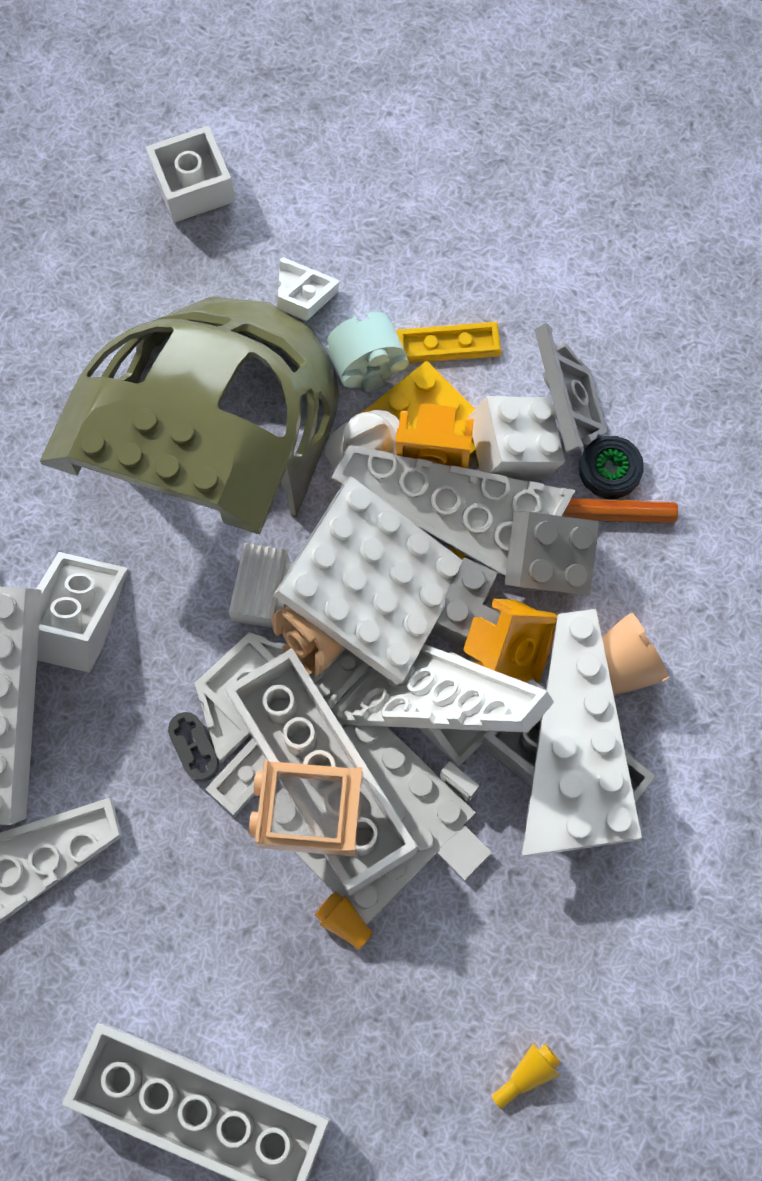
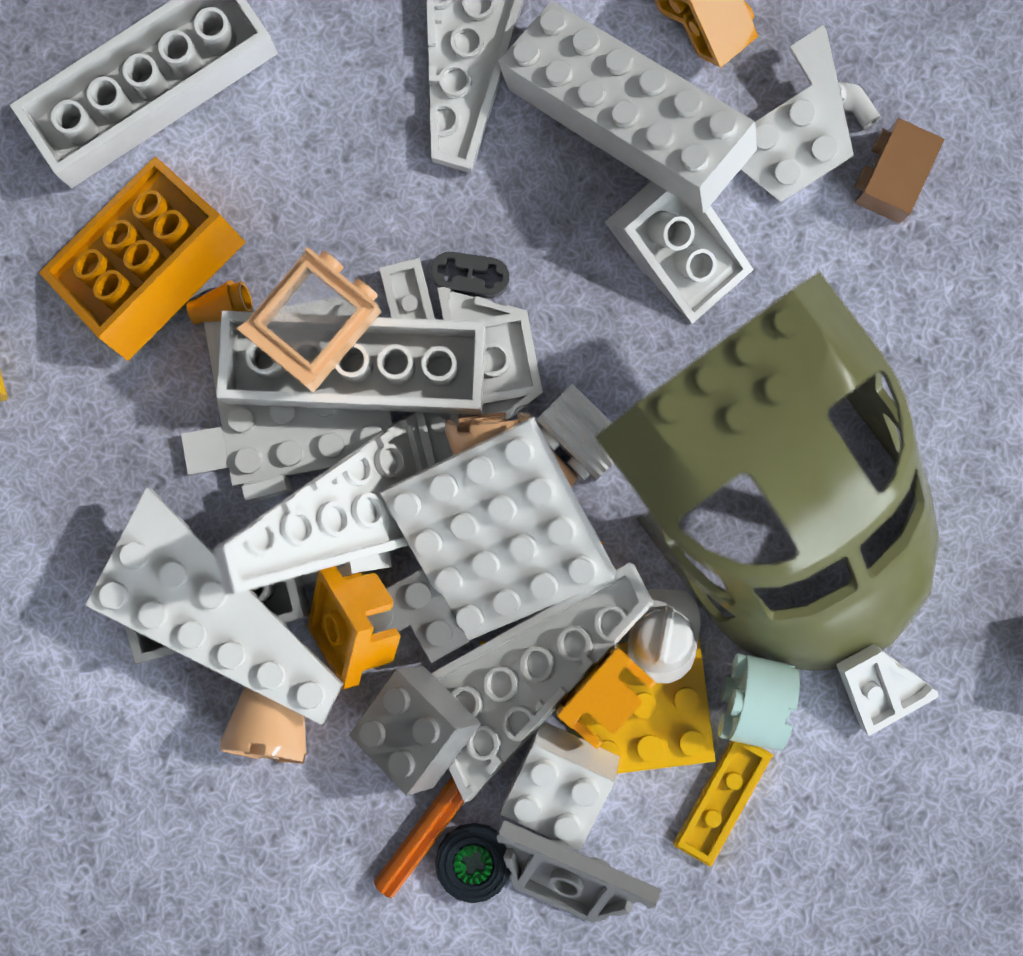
camera: 125 degrees right, 15 degrees up
none -> light orange slope [39,156,246,361]

